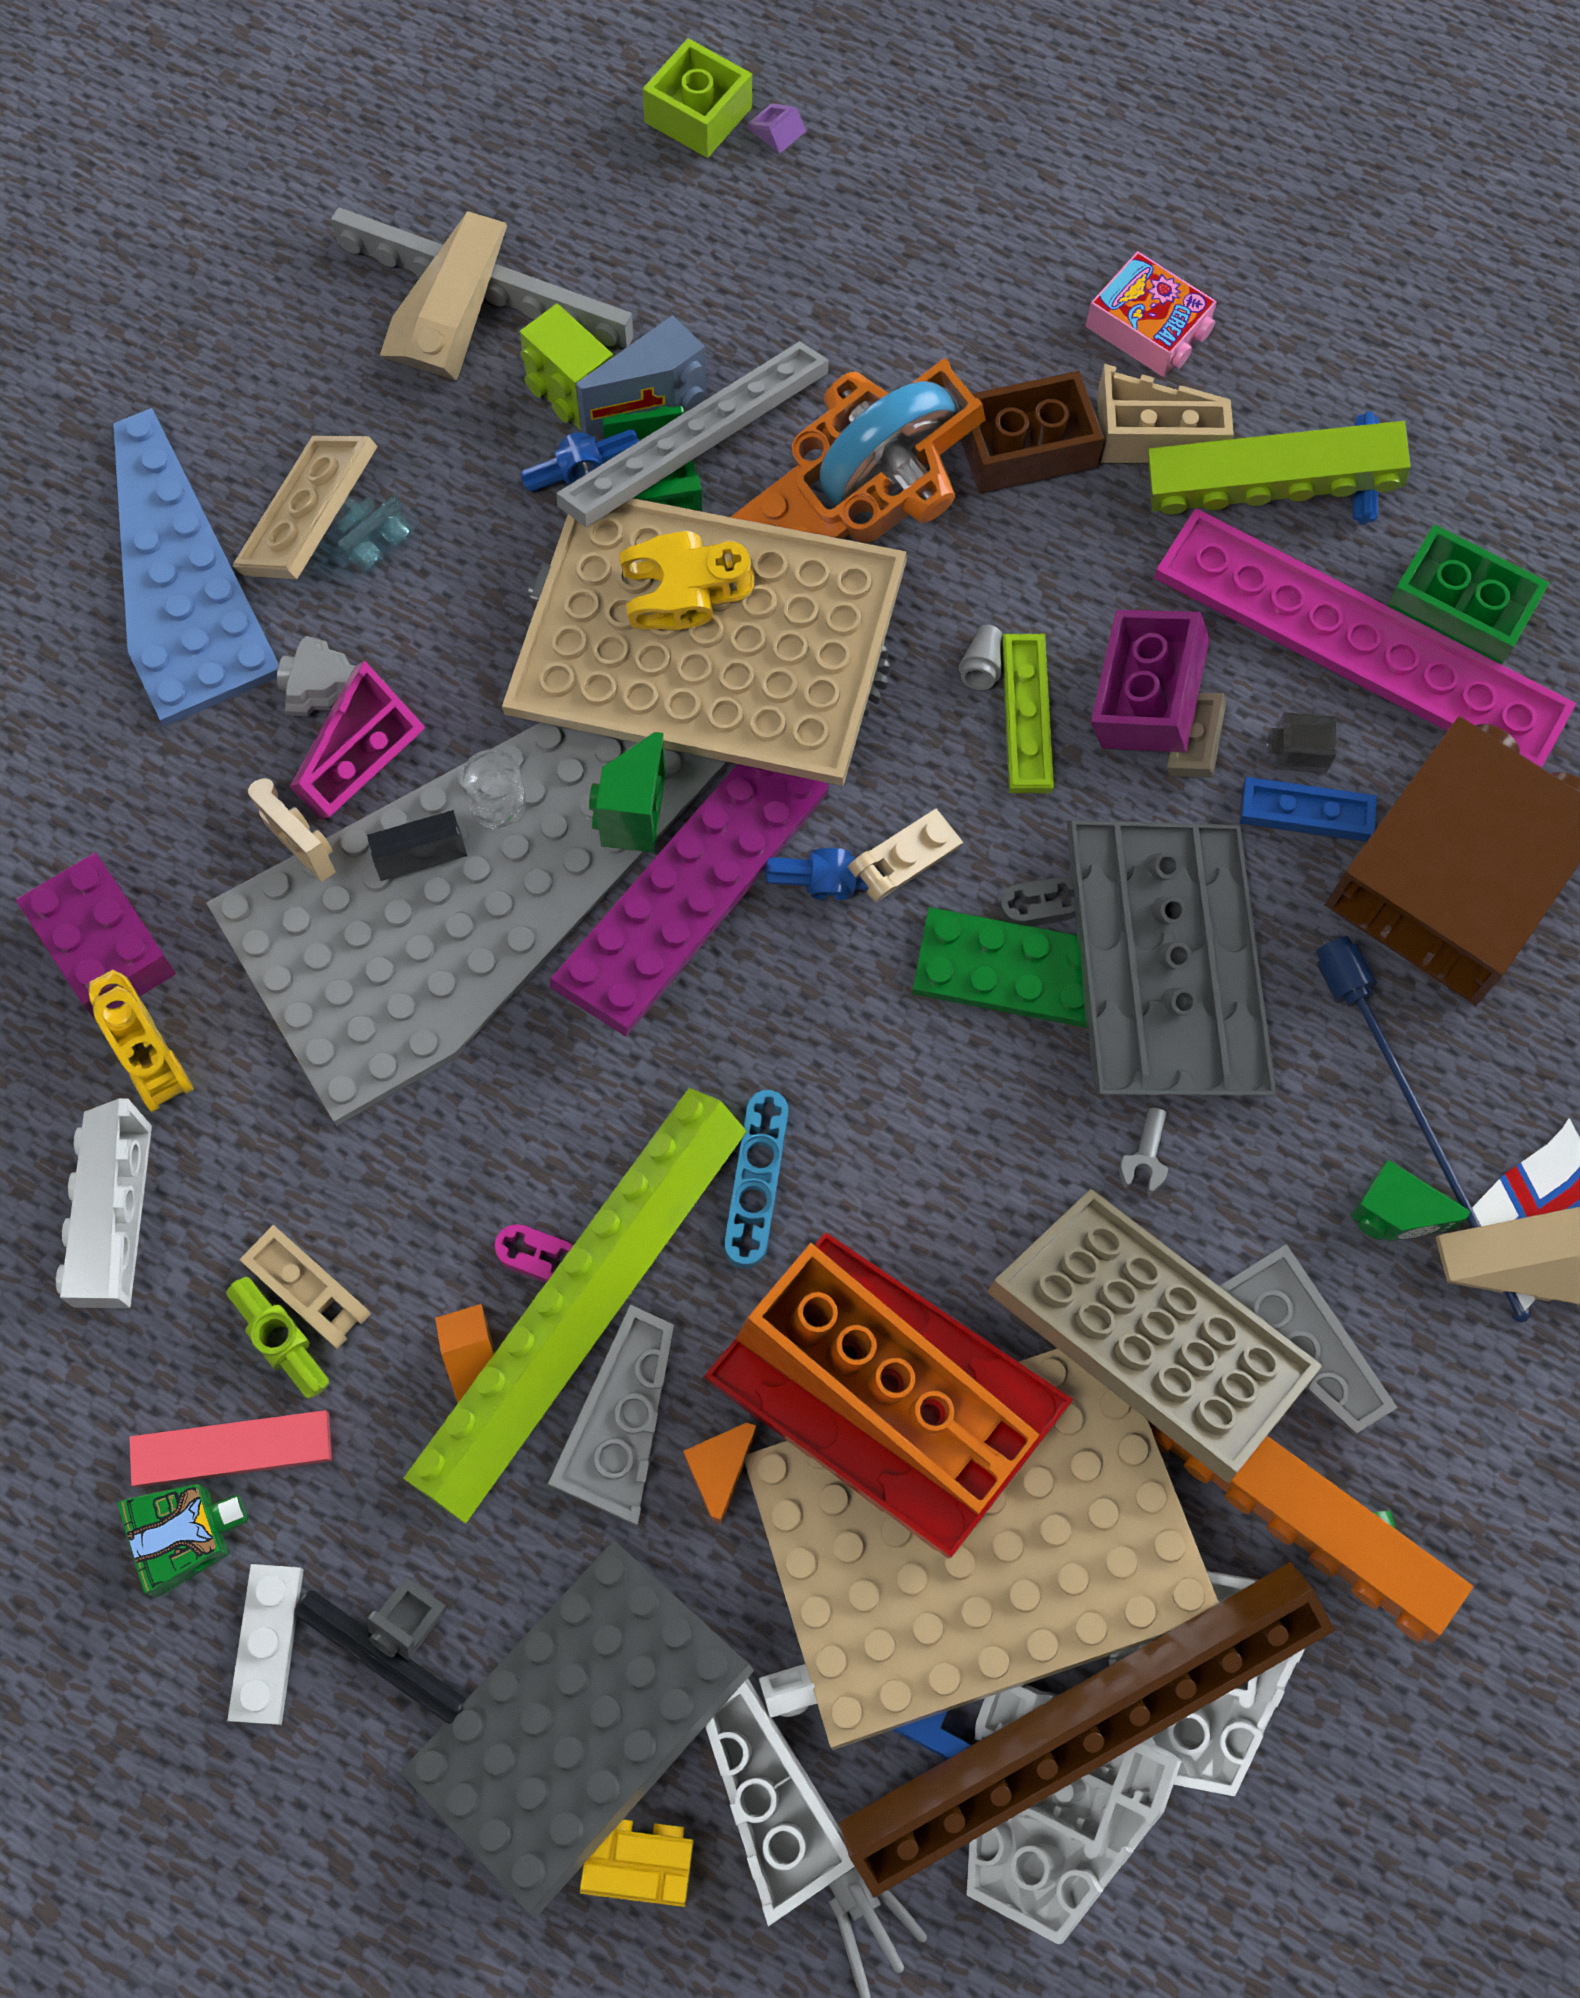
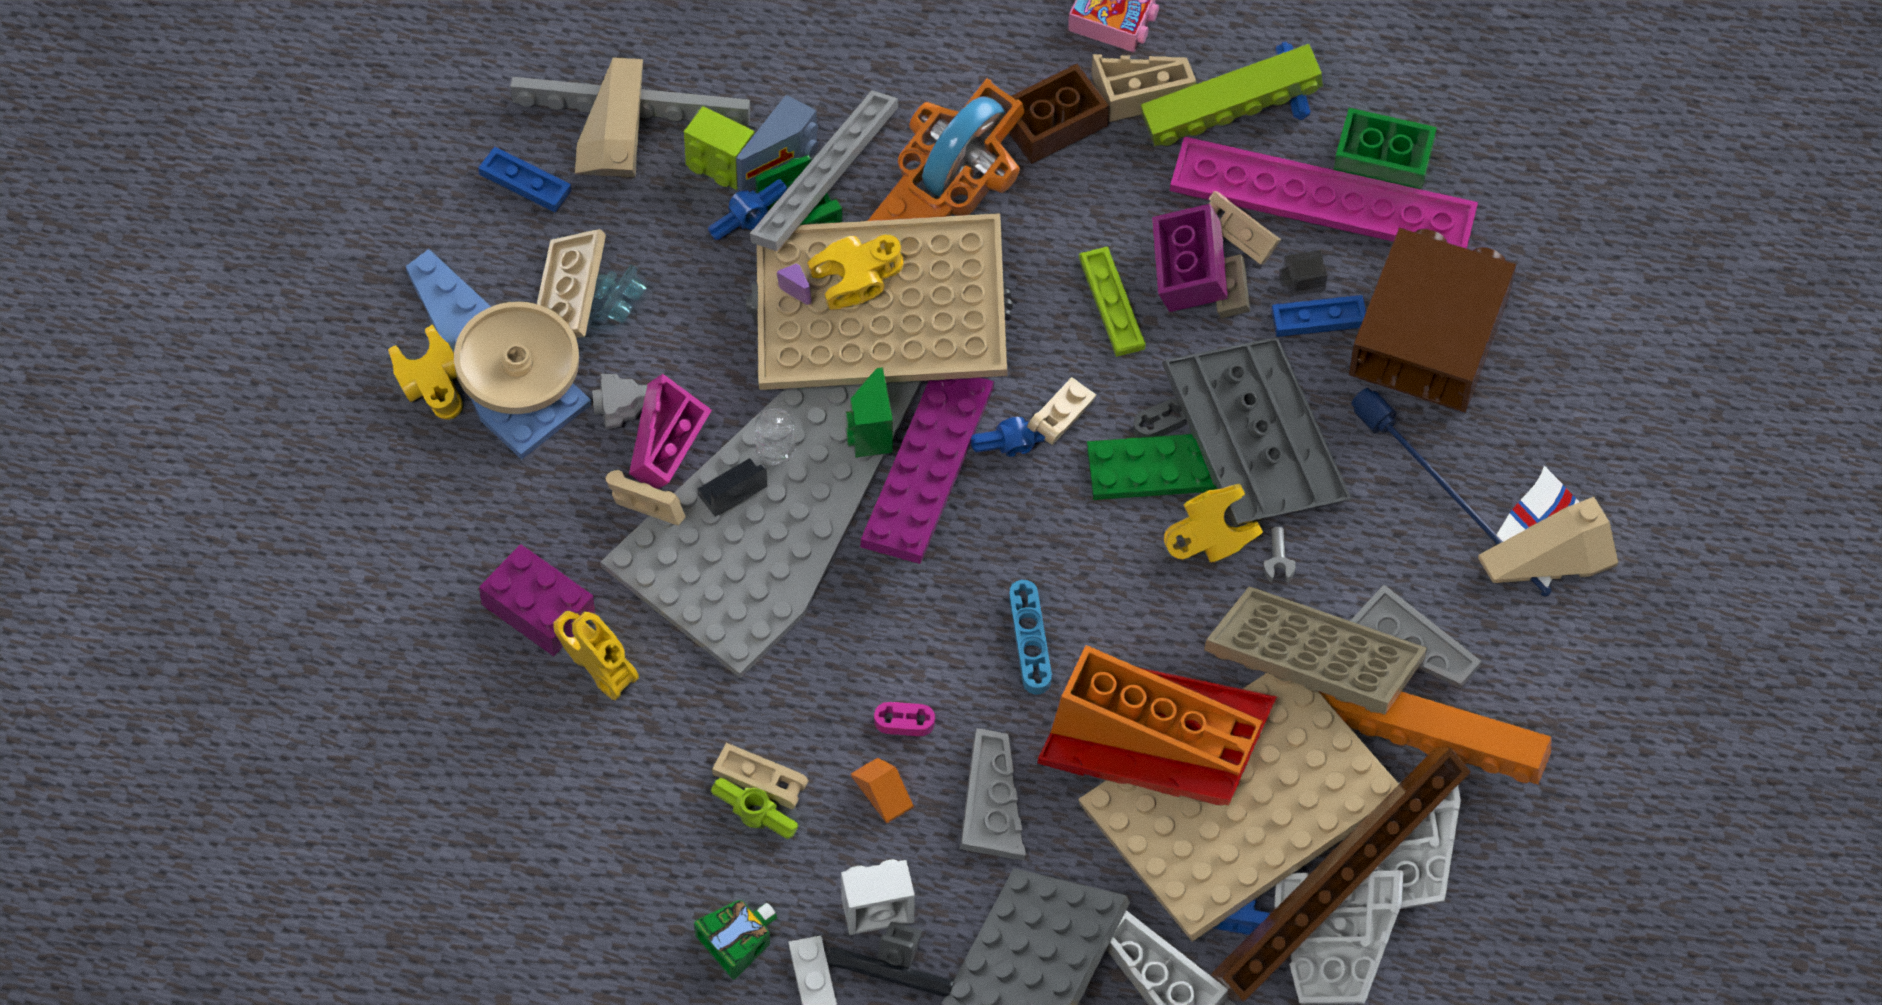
camera: 15 degrees left, 10 degrees down
white wedge [56,1098,152,1308] -> none
coral tile [130,1410,332,1488] -> none
lime brick [403,1088,747,1524] -> none
orange slope [683,1422,756,1525] -> none
white plate [759,1664,817,1718] -> none
light grey cone [959,625,1002,690] -> none
green slope [1350,1160,1471,1242] -> none
none -> yellow piece [388,325,463,420]
none -> tan dish [454,302,579,414]
none -> blue plate [478,146,571,213]
none -> medium lavender slope [777,263,812,305]
none -> white brick [841,860,915,935]
none -> yellow piece [1164,483,1263,562]
none -> tan plate [1209,191,1281,264]

